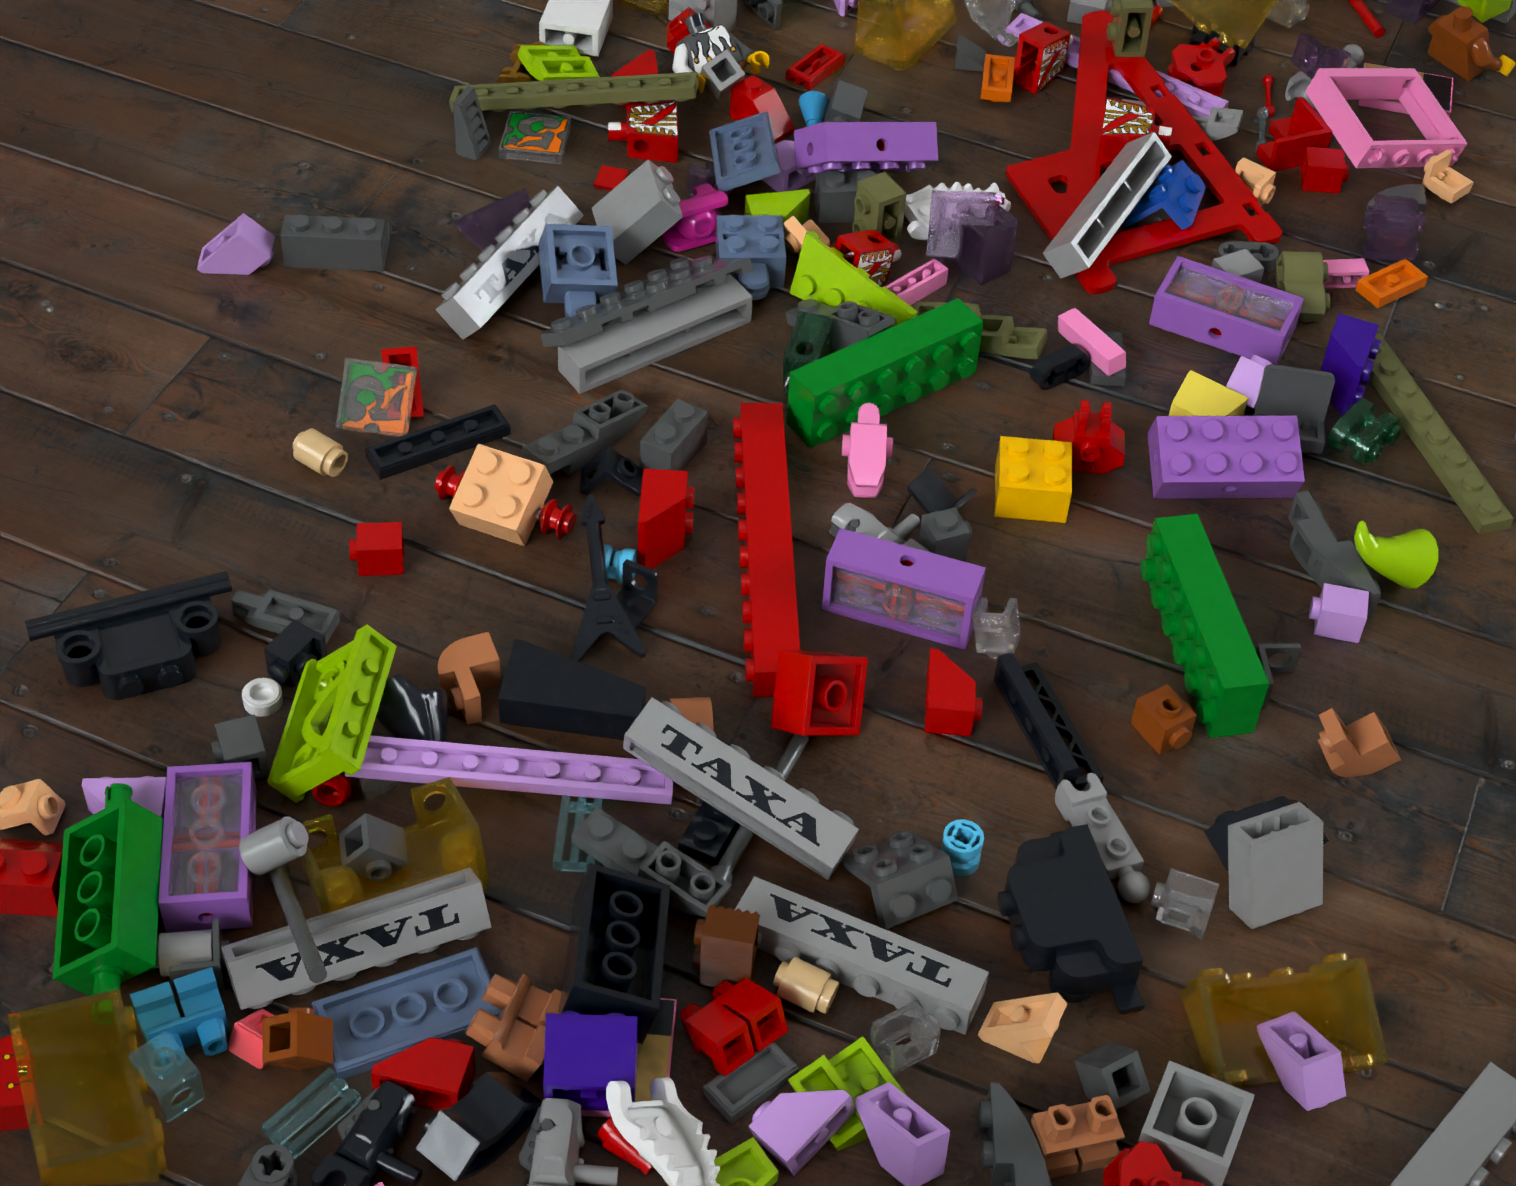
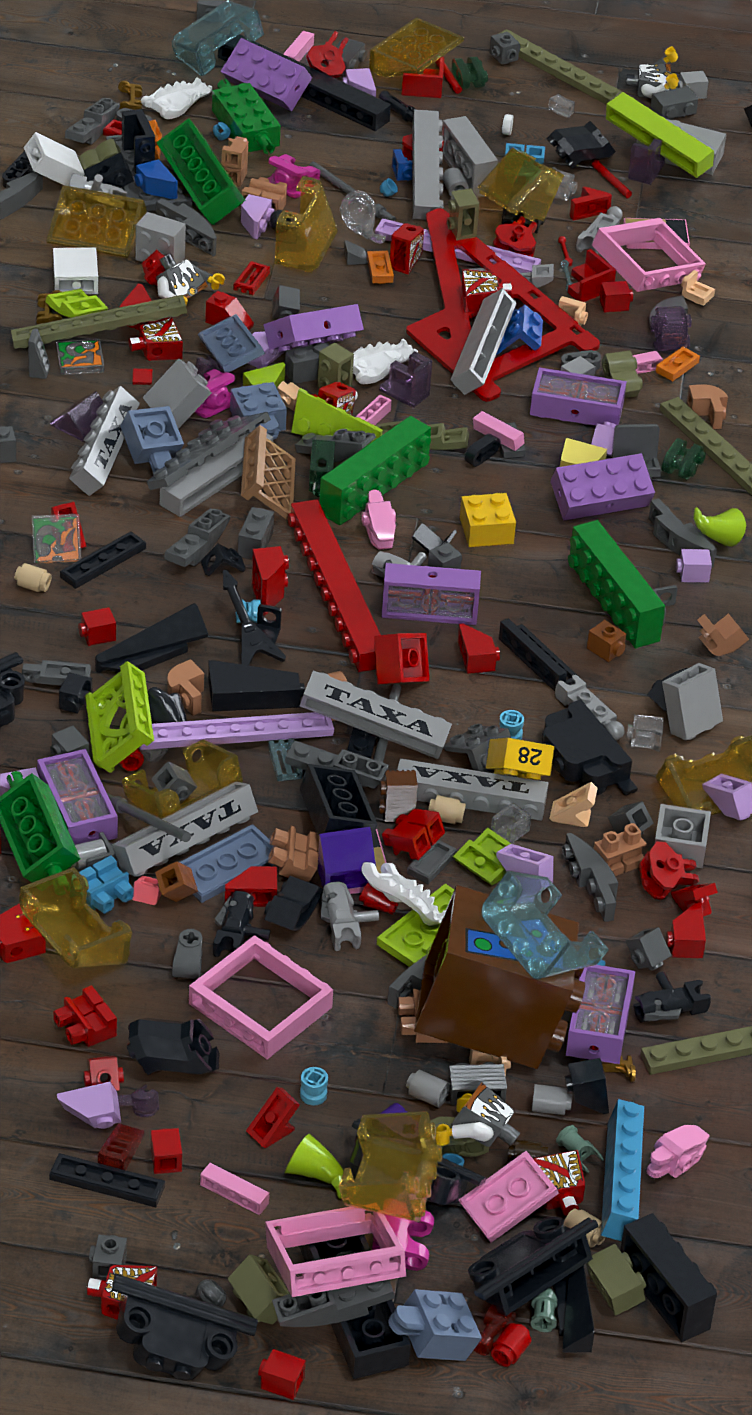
camera: 15 degrees left, 5 degrees down
clear light blue bracket [129,1032,205,1122] -> none
light grey brick [239,816,309,876] -> none
white tile [242,678,283,717] -> none
clear light blue tile [261,1067,361,1161] -> none
light nougat brick [435,444,577,546] -> none
light grey brick [701,49,745,100] -> none
lavender slope [749,1090,856,1176] -> none
dark azure cone [798,91,829,127] -> none
clear purple panel [926,190,1005,261] -> none
clear window [971,597,1021,659] -> none
red hinge [1052,400,1125,474] -> none
clear purple plate [1291,33,1351,79] -> none
dark purple slope [1320,313,1382,418] -> none
dark orange torso [1428,6,1516,82] -> none
none -> black wedge [95,603,208,674]
none -> medium nougat fence [241,425,296,520]
none -> yellow brick [486,738,554,780]
none -> red slope [570,187,612,221]
none -> nougat brick [686,385,728,429]

